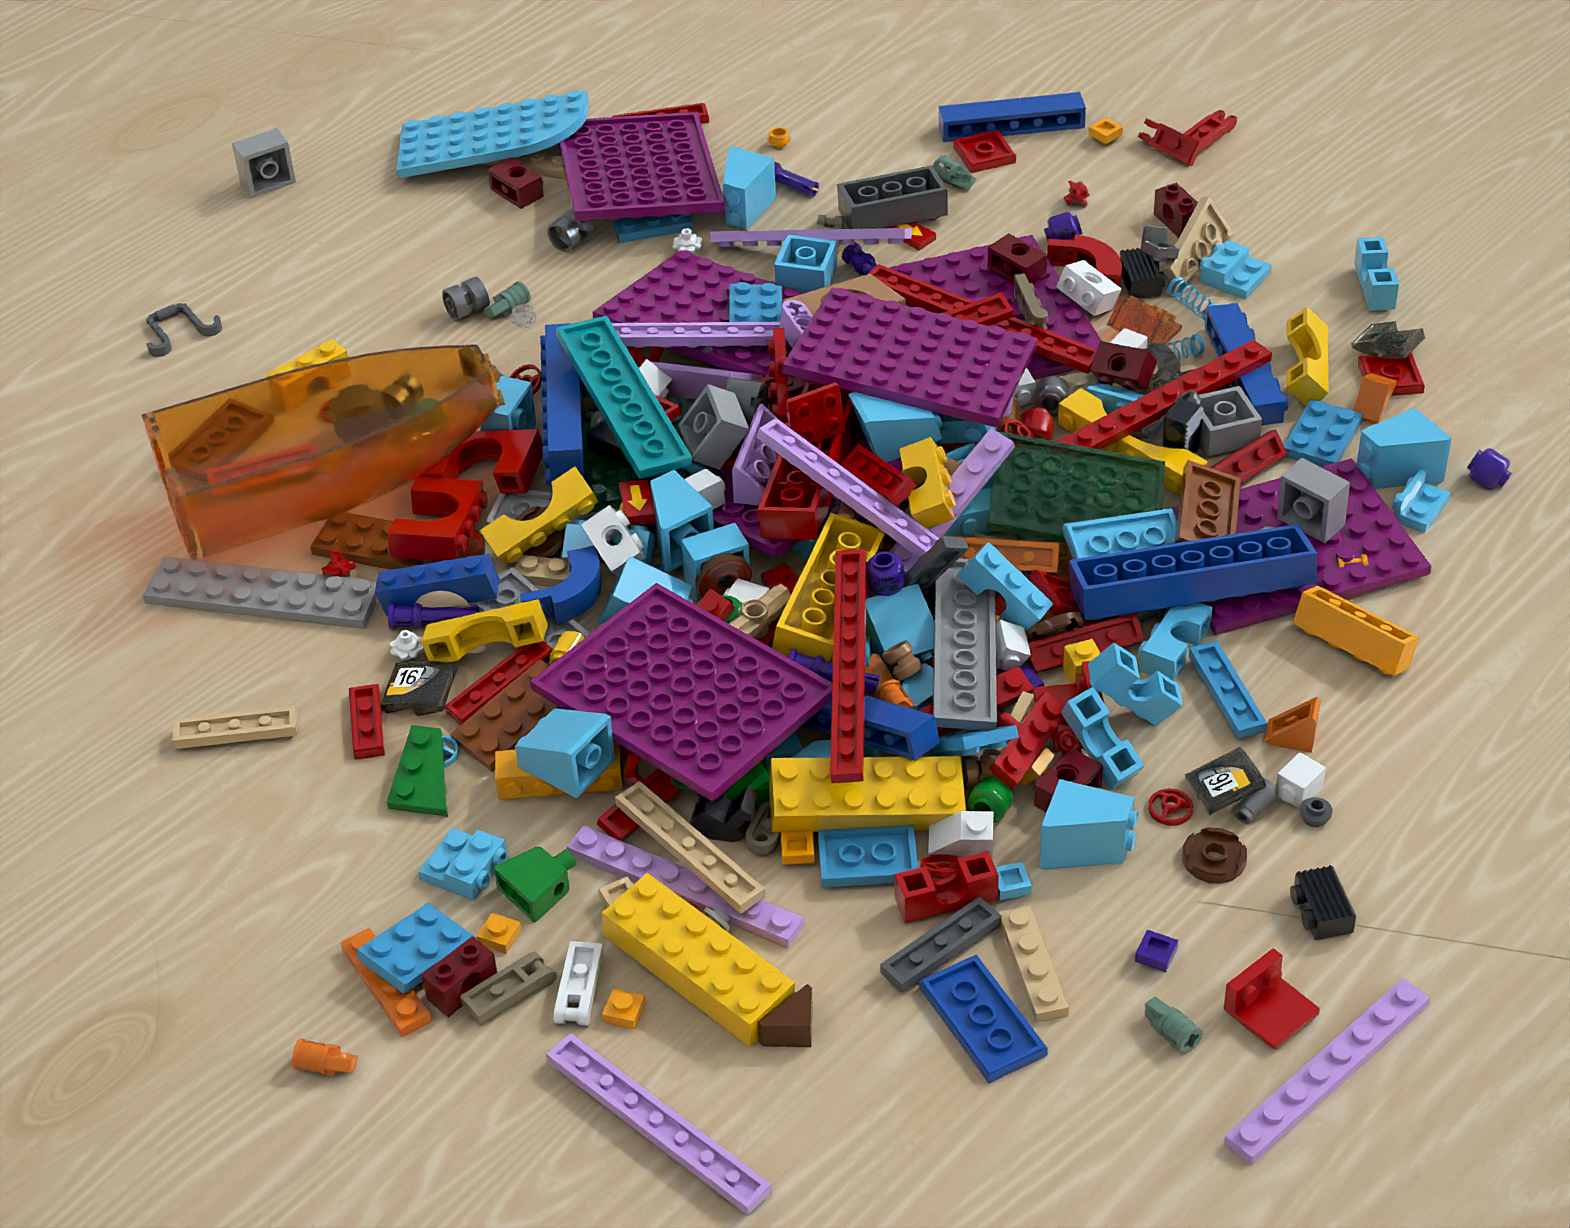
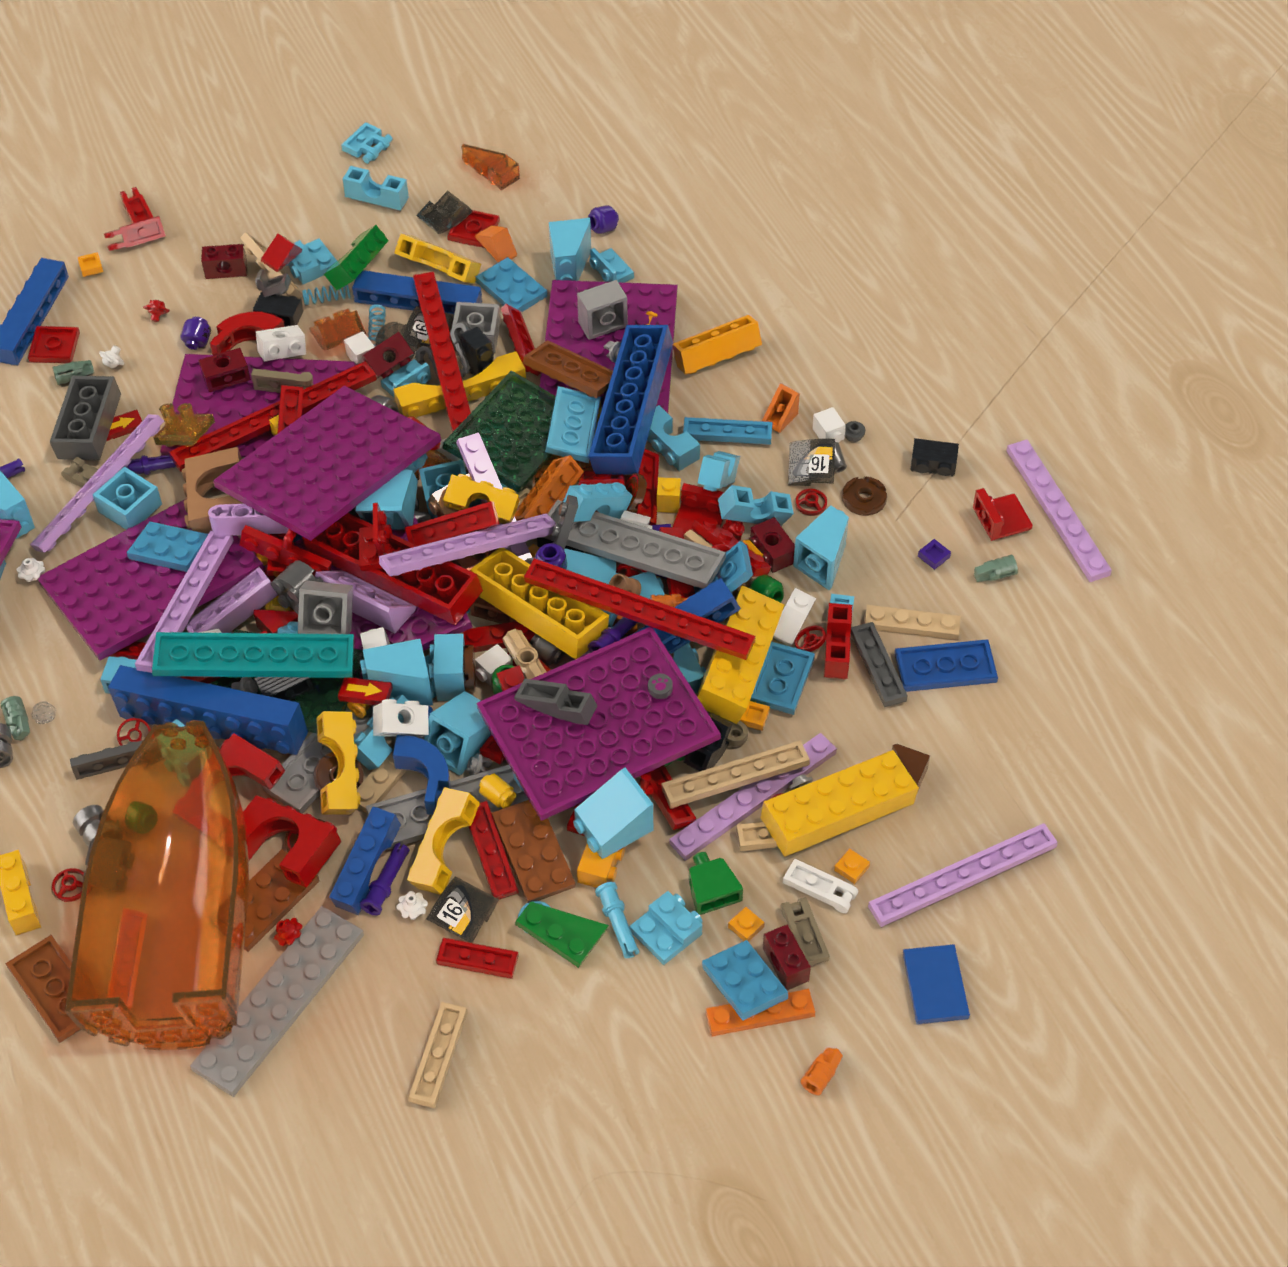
camera: 70 degrees left, 10 degrees up
none -> white plant [99,345,124,368]
none -> clear yellow plate [153,403,215,447]
none -> red slope [261,233,302,272]
none -> green arch [323,225,389,291]
none -> medium azure plate [341,122,393,163]
none -> clear orange slope [461,144,520,190]
none -> dark grey slope [514,679,597,725]
none -> medium azure pin [595,882,639,958]
none -> dark grey tile [648,674,673,699]
none -> blue tile [903,944,970,1024]

